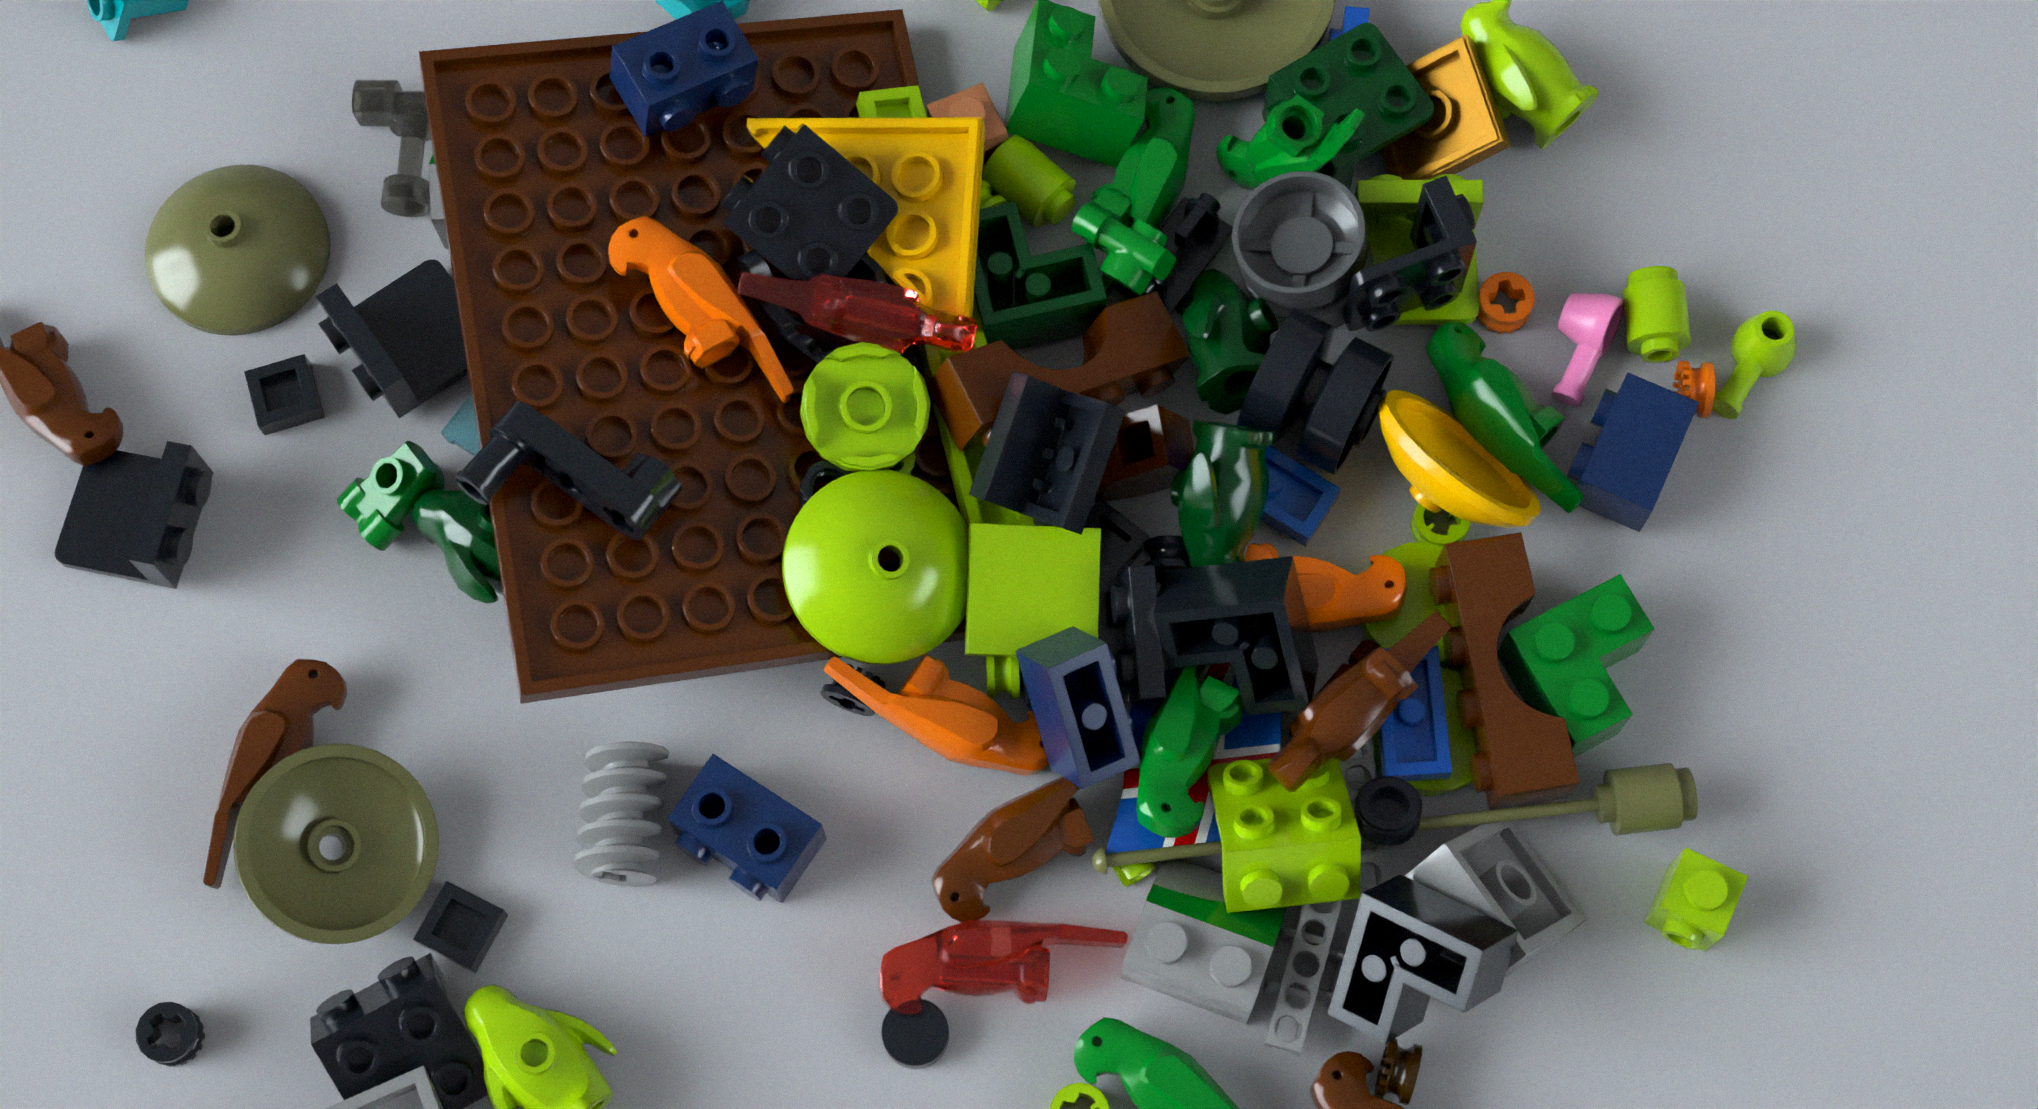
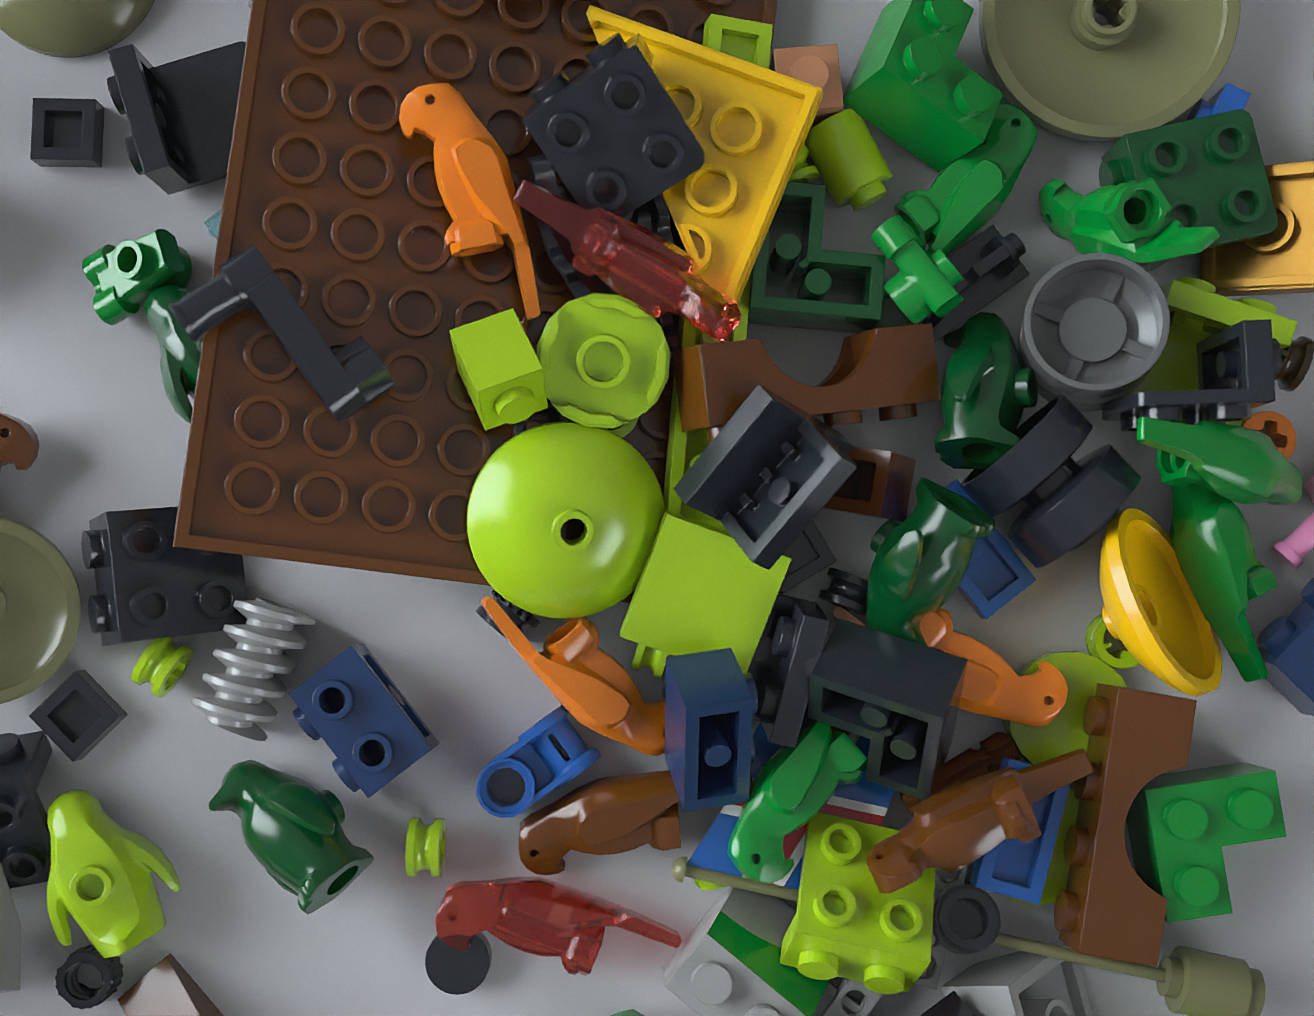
camera: 10 degrees right, 15 degrees up
none -> black bracket [81,506,247,646]
none -> lime bush [131,637,194,698]
none -> dark green animal [209,760,374,915]
none -> lime bush [405,817,446,877]
none -> lime brick [449,308,548,431]
none -> blue piece [476,704,601,818]
none -> green animal [1137,417,1303,505]
none -> dark brown bush [1275,336,1314,392]

